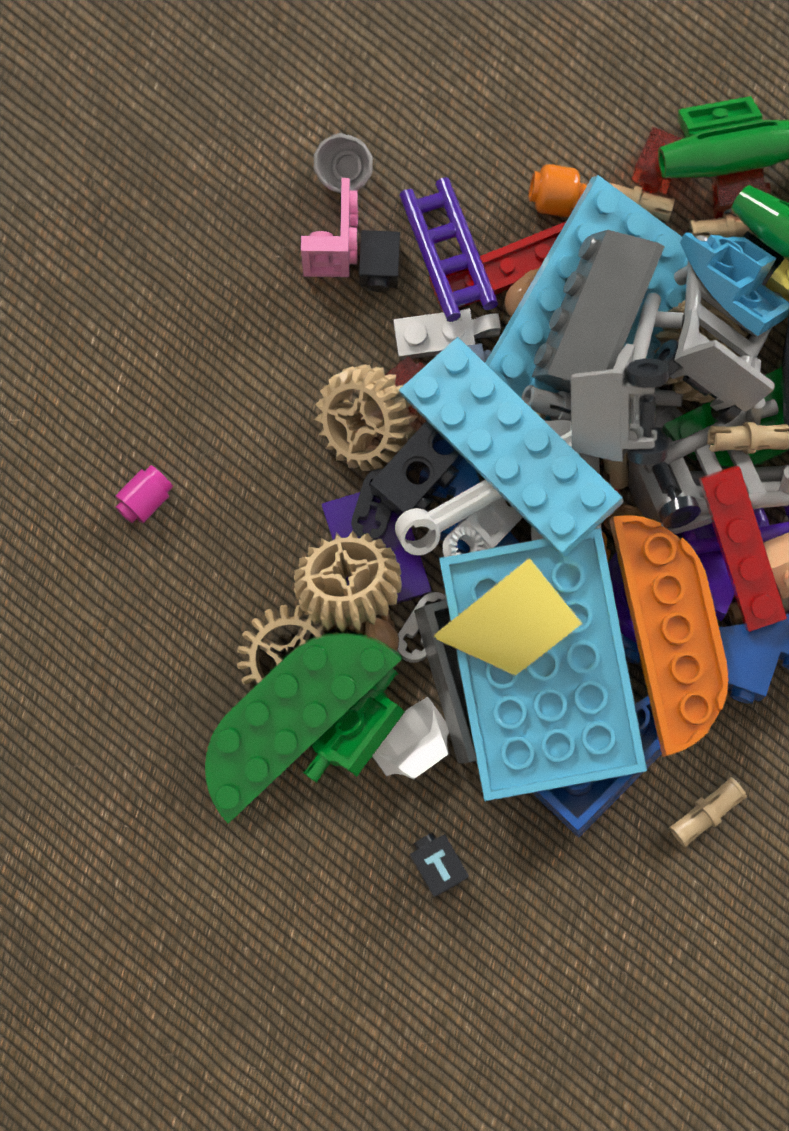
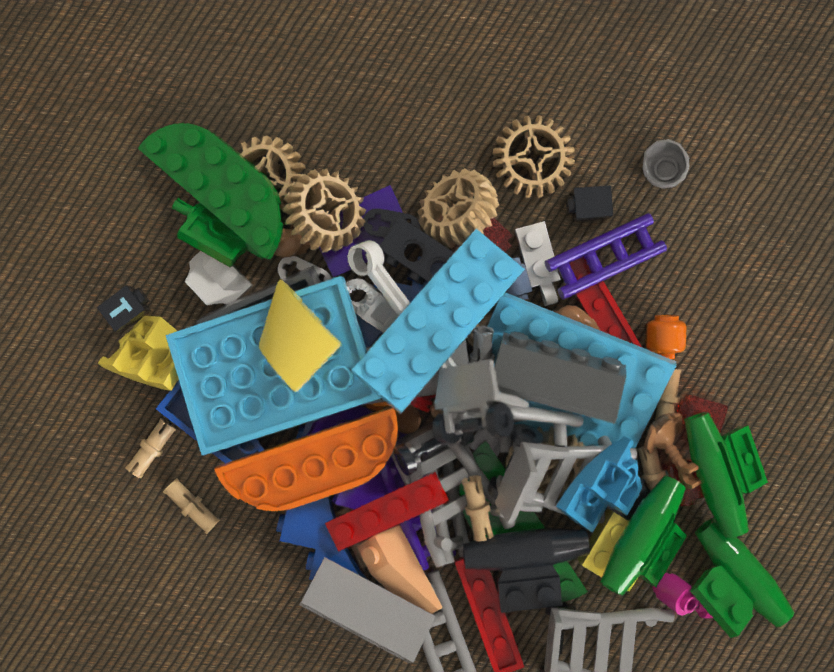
camera: 85 degrees right, 10 degrees up
dark pink brick [115,465,173,523] -> none
bright pink bracket [301,178,358,277] -> none
none -> light yellow slope [98,316,179,391]
none -> tan pin [125,418,177,478]
none -> tan gear [492,116,575,198]
none -> medium nougat piece [644,413,701,489]

